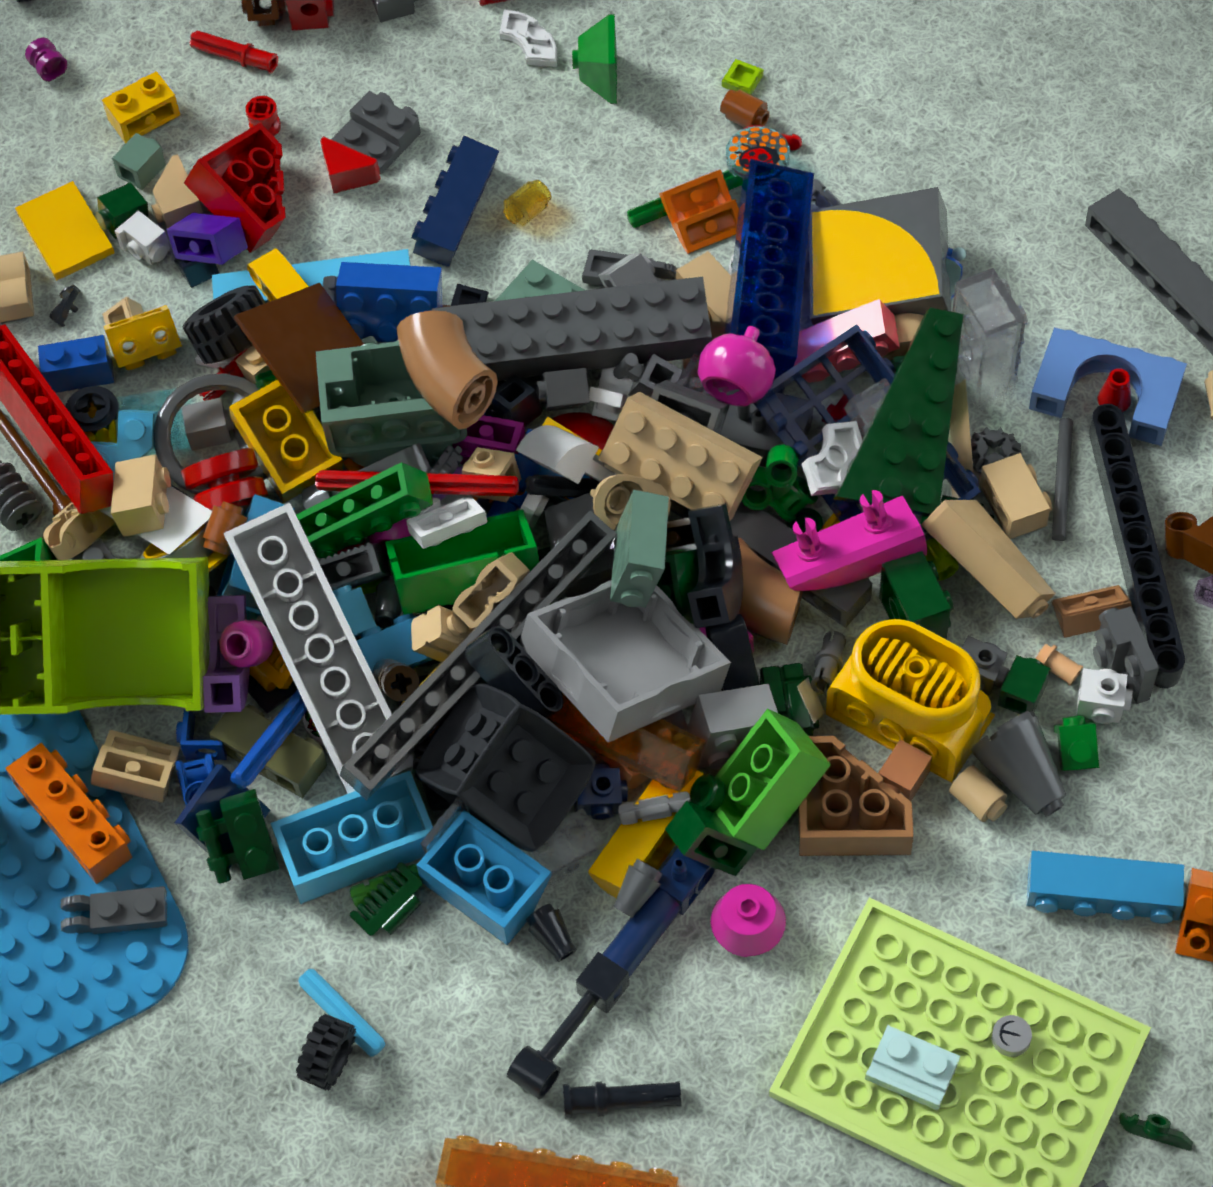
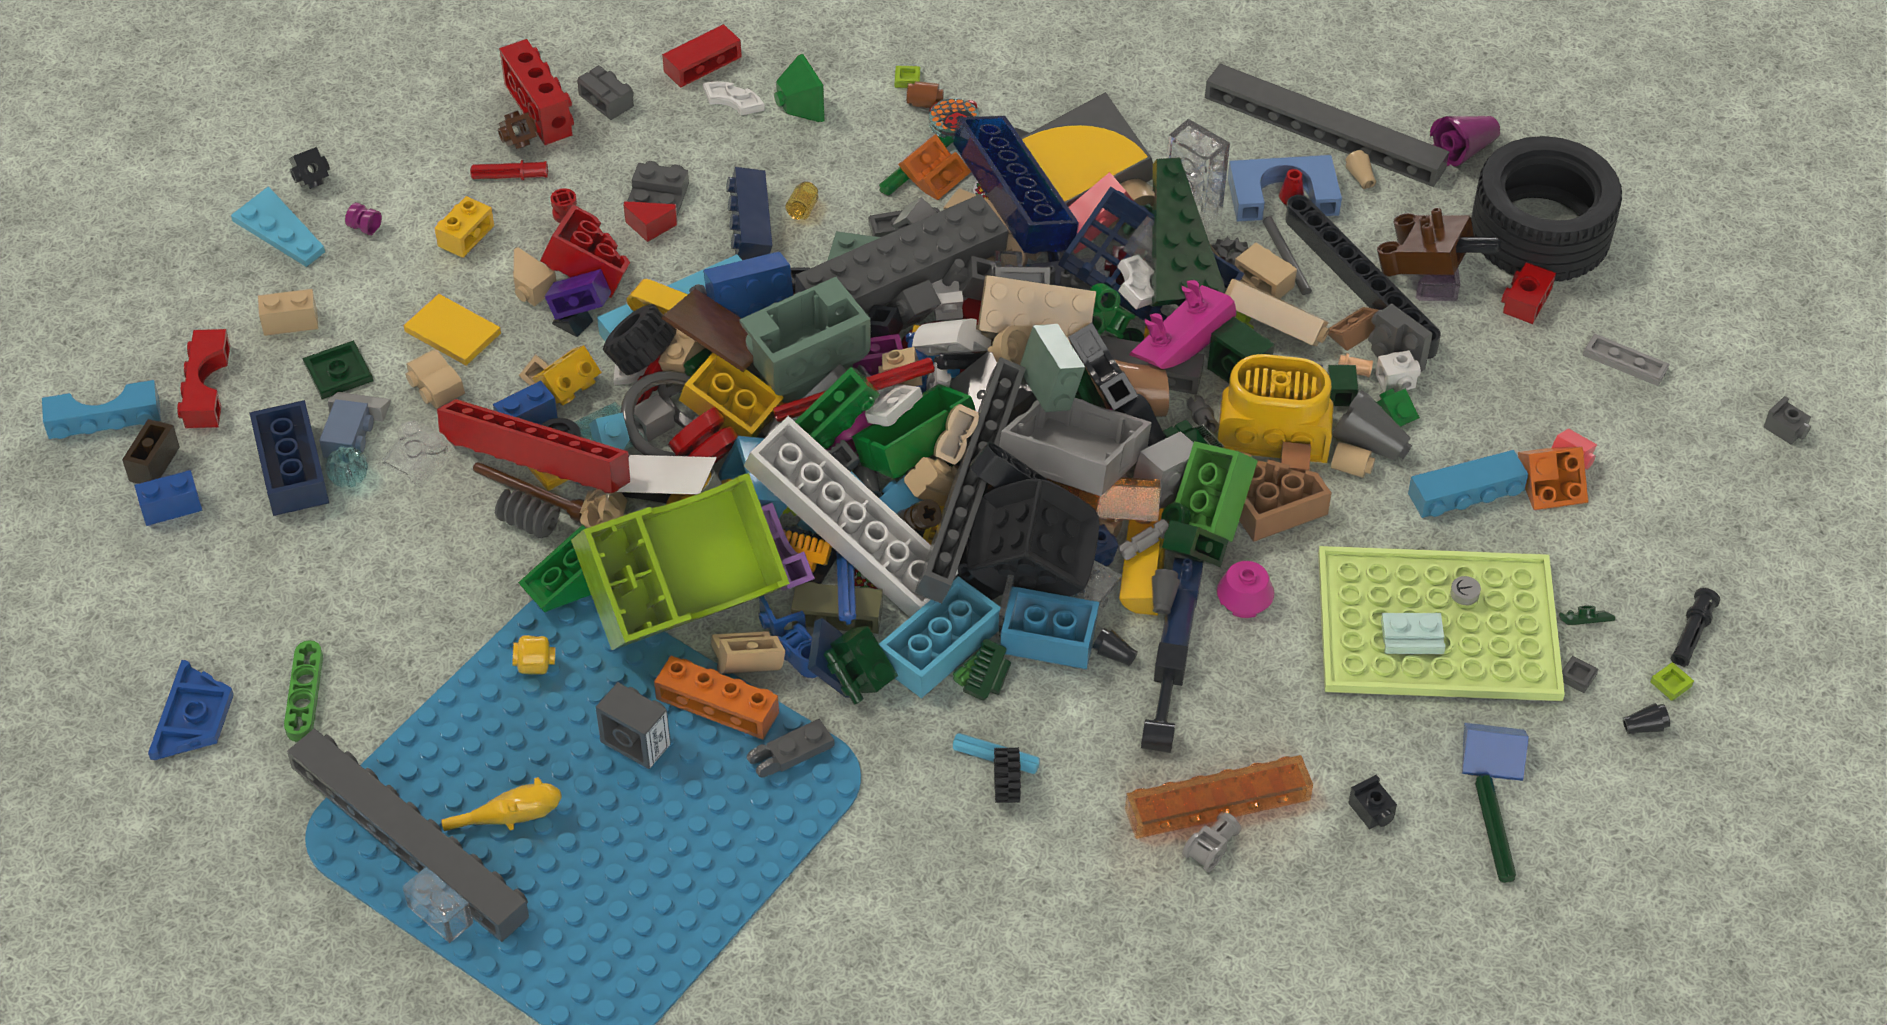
camera: 30 degrees left, 10 degrees down
black piece [50,284,81,327] -> none
dark green brick [96,182,149,240] -> none
tan brick [111,454,171,537] -> none
sand green brick [112,133,166,190] -> none
white brick [115,211,170,265] -> none
dark orange brick [203,501,248,556] -> none
dark pink head [219,620,274,668] -> none
medium nougat brick [397,310,497,429] -> none
black pin [563,1081,681,1119] -> none
dark pink piece [697,326,776,407] -> none

